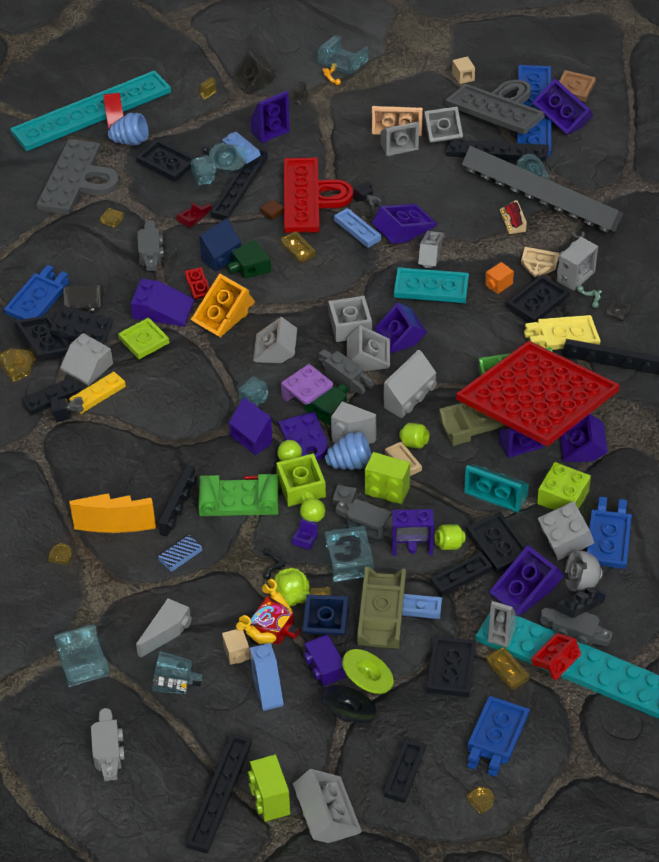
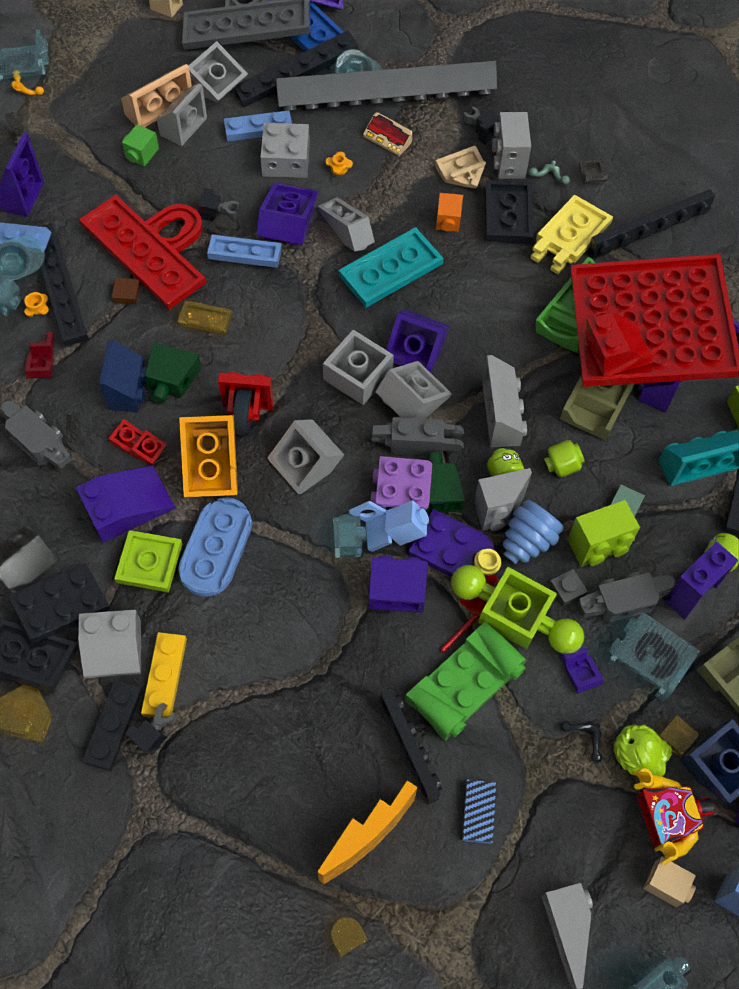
camera: 45 degrees left, 15 degrees up
tan tile [385,442,422,476] -> none
none -> light orange plate [24,292,49,316]
none -> bright green brick [122,125,159,167]
none -> medium blue tile [179,497,252,597]
none -> red plate [218,372,274,436]
none -> medium blue plate [224,110,292,142]
none -> light grey piece [261,123,310,178]
none -> light orange plate [326,152,353,175]
none -> light blue bracket [349,501,392,552]
none -> light blue brick [385,500,429,545]
none -> light yellow plate [474,549,501,576]
none -> lime head [487,448,524,477]
none -> red slope [586,312,654,377]
none -> sand green tile [611,485,645,517]

